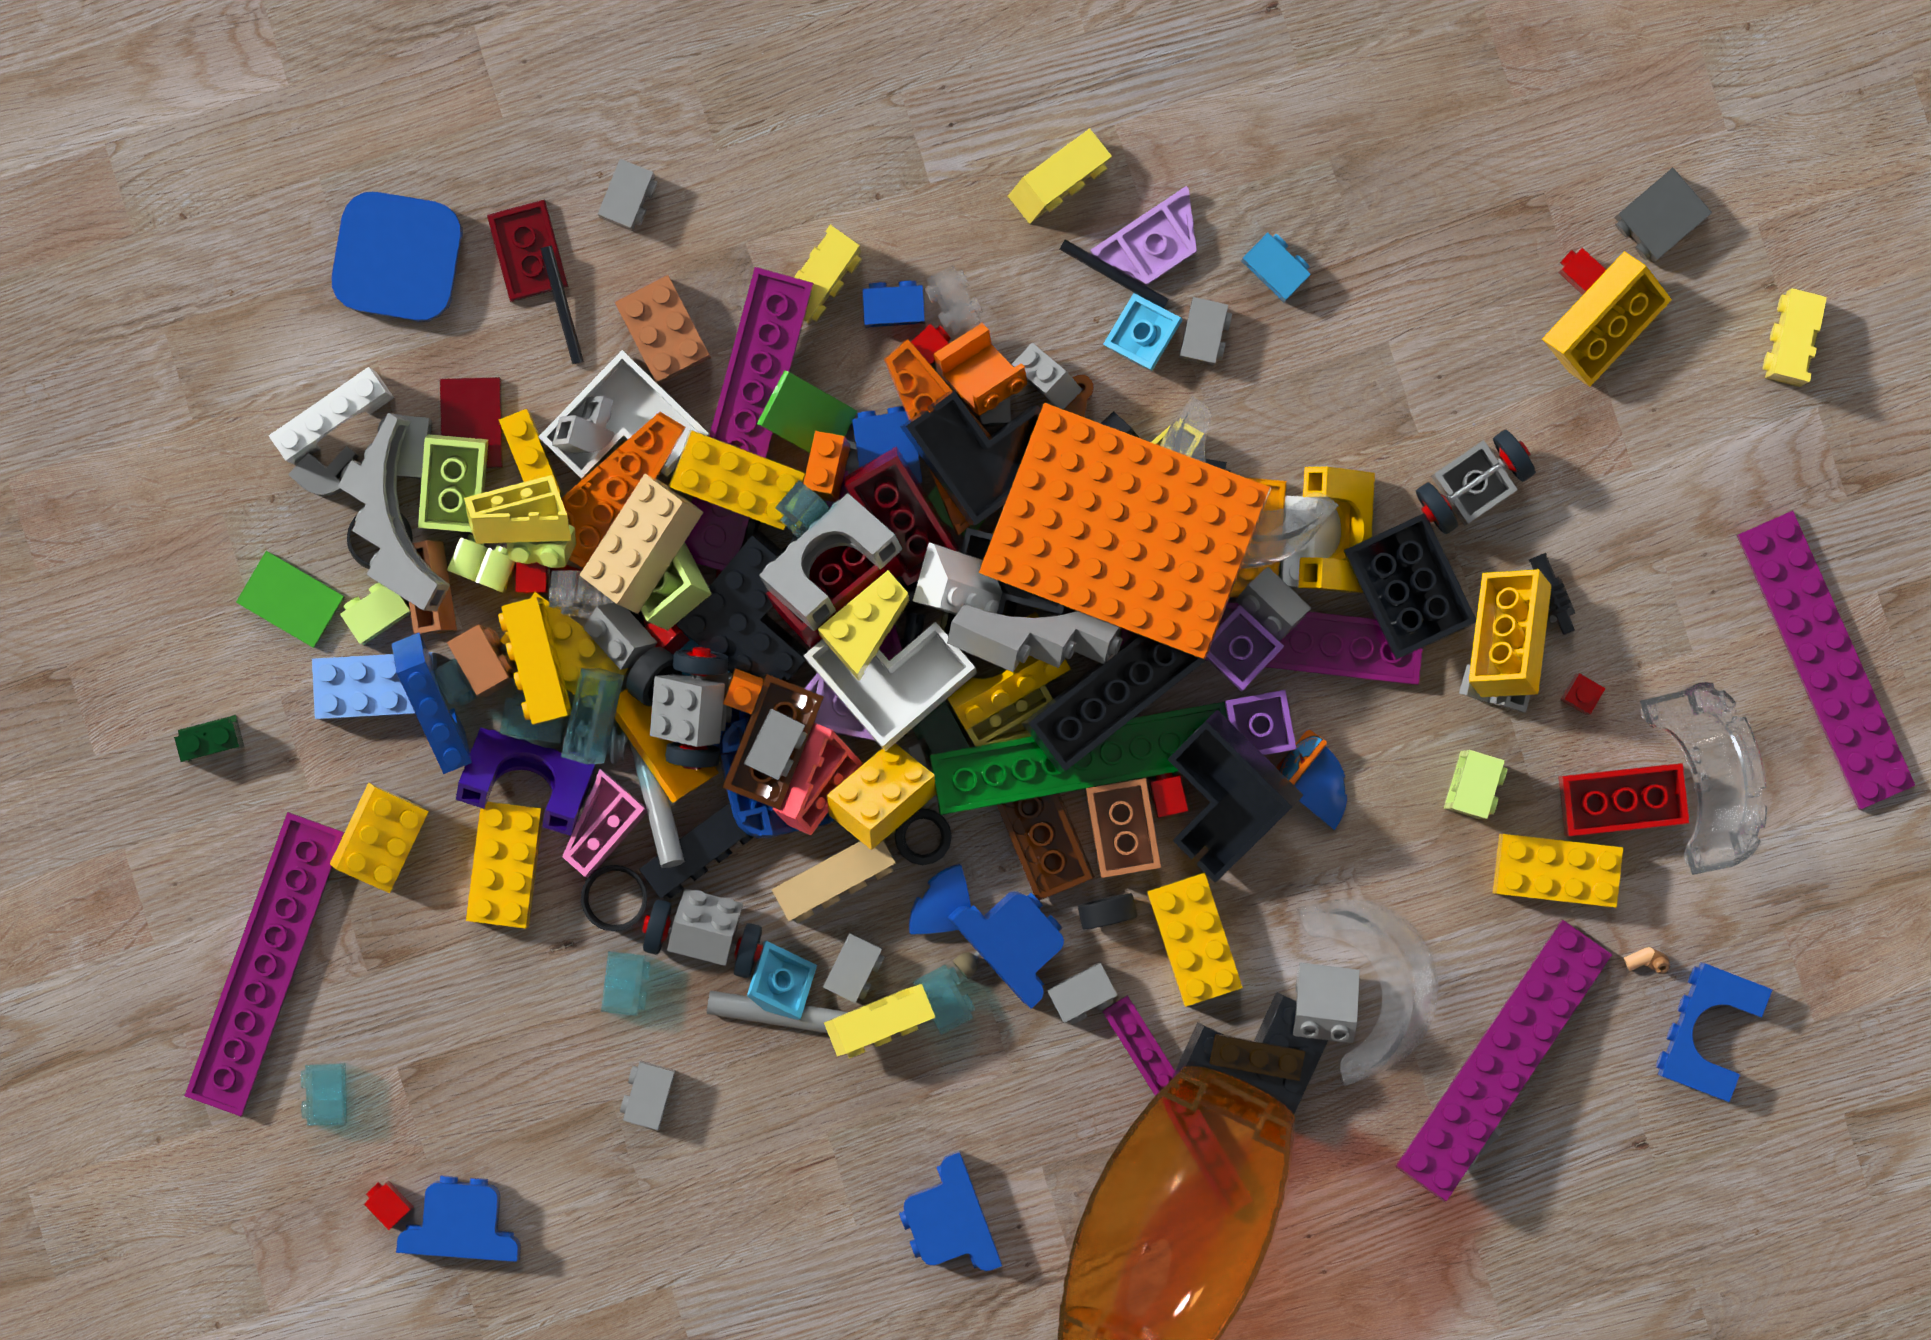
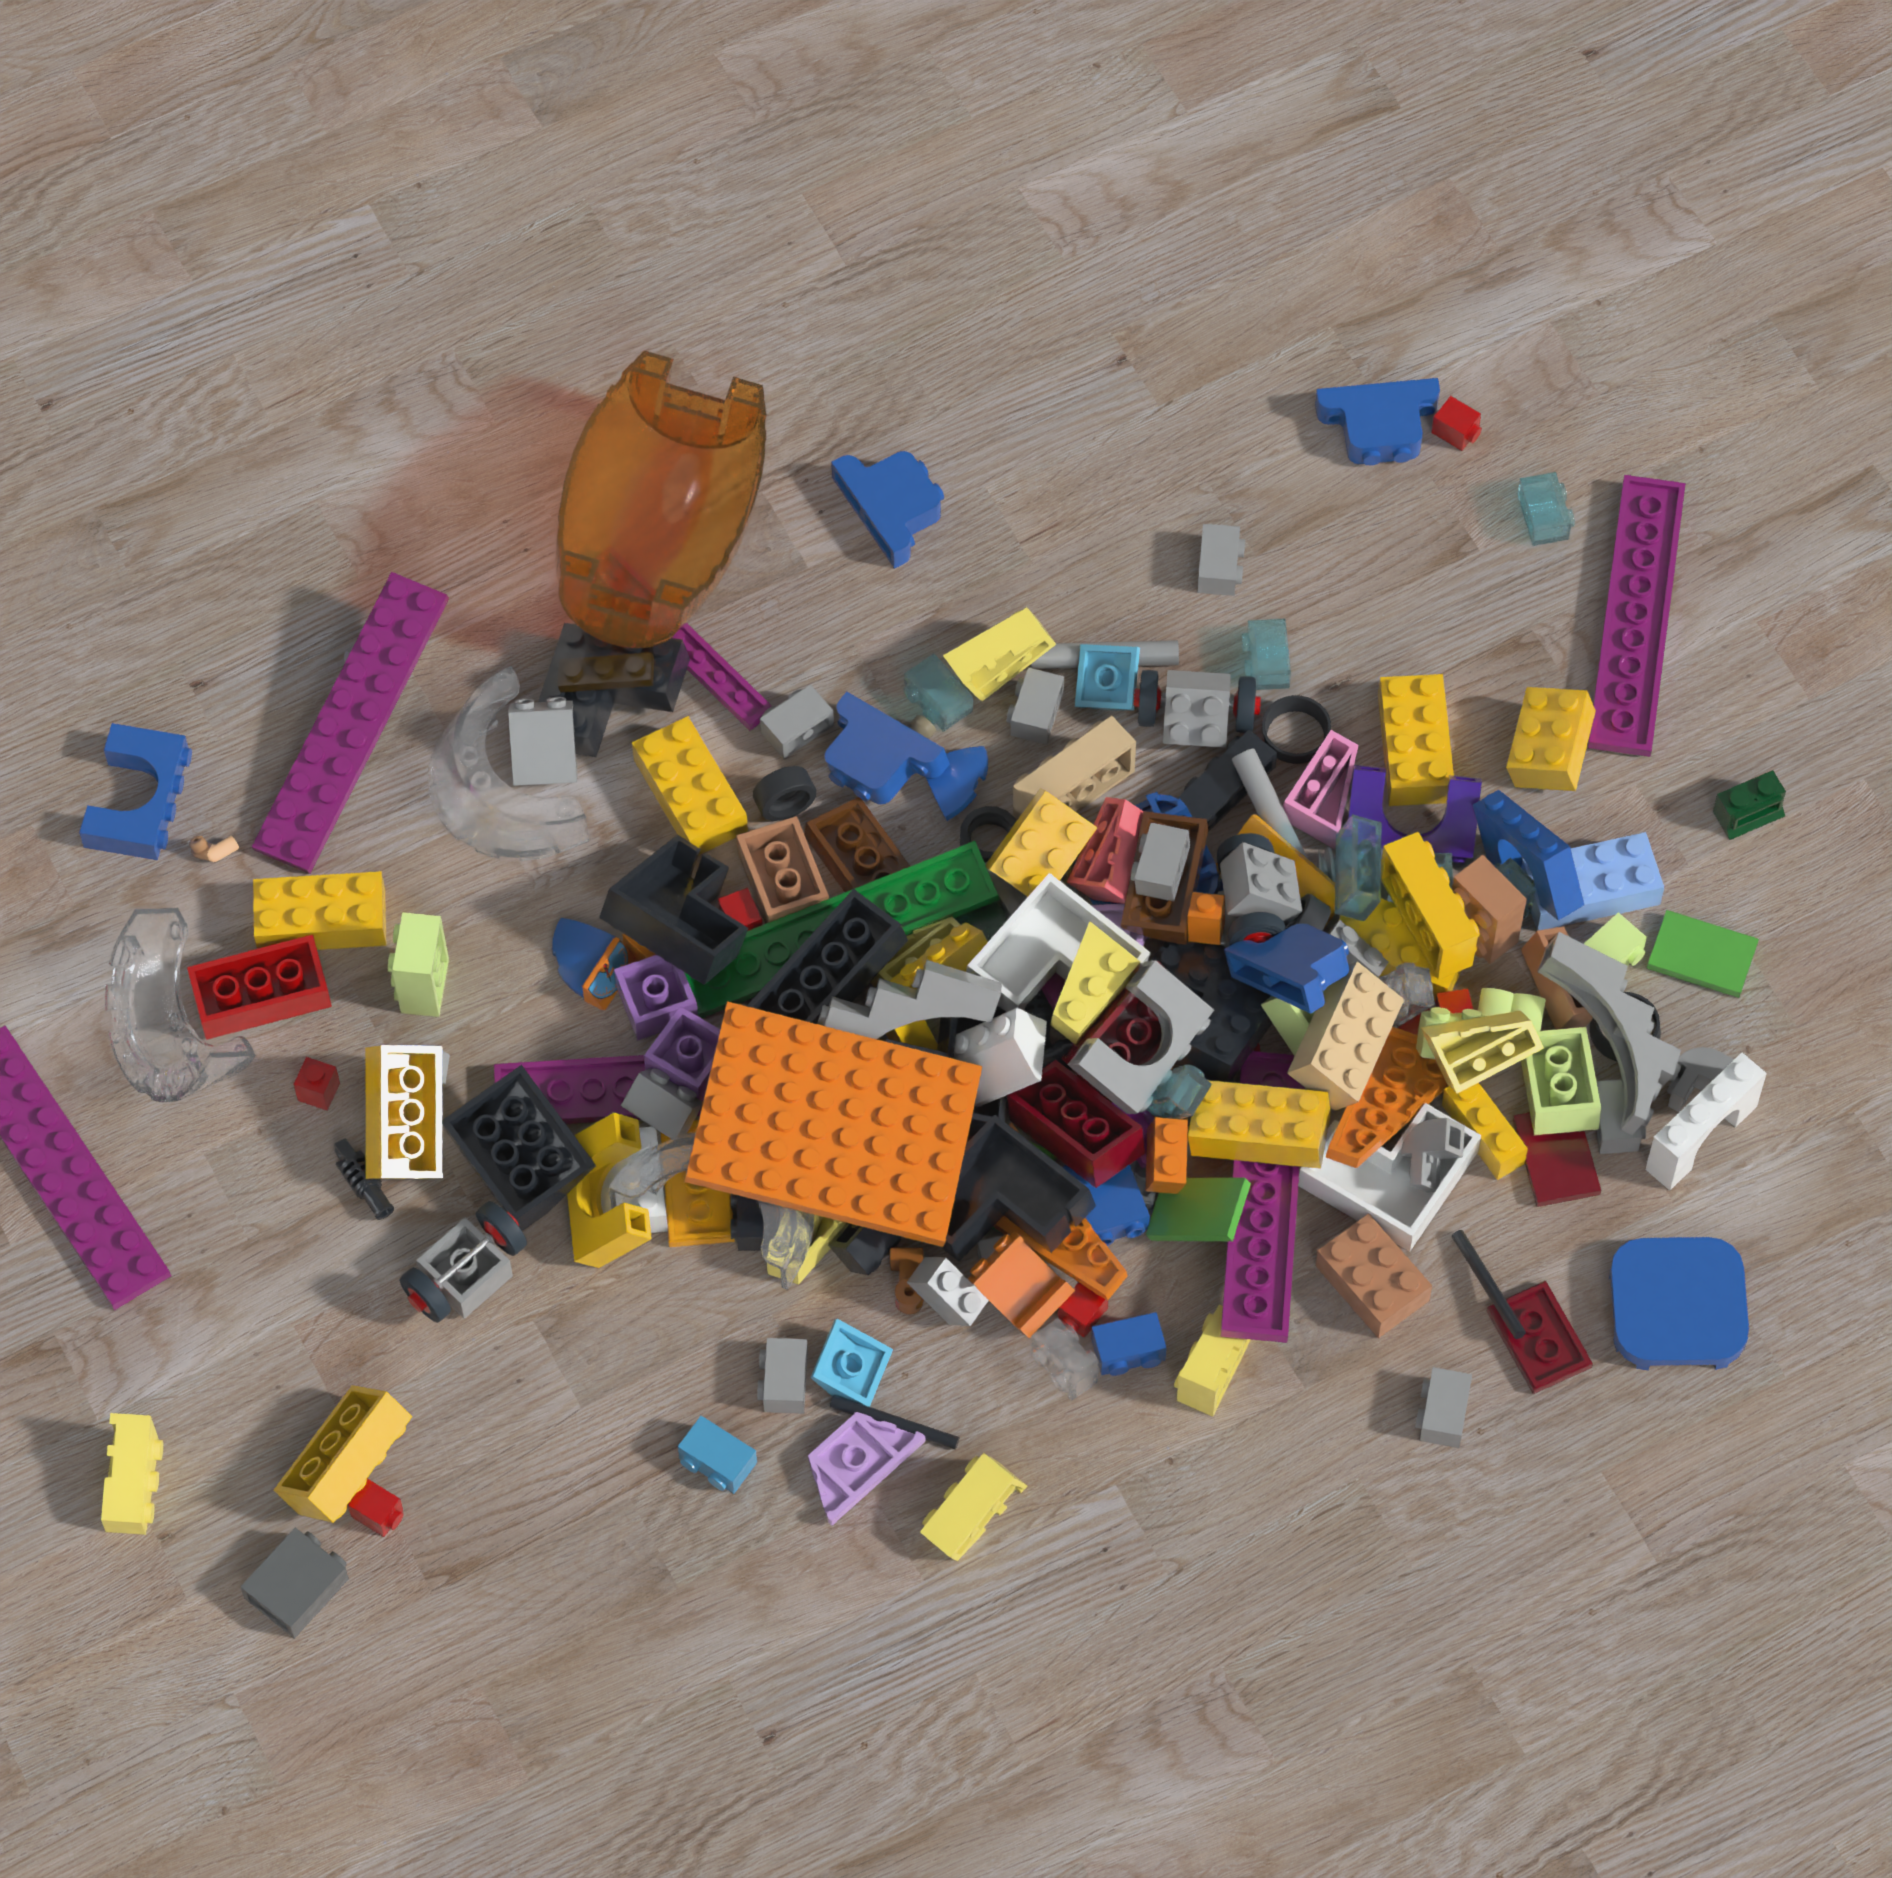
camera: 165 degrees right, 25 degrees down
none -> blue brick [1224,924,1350,1014]

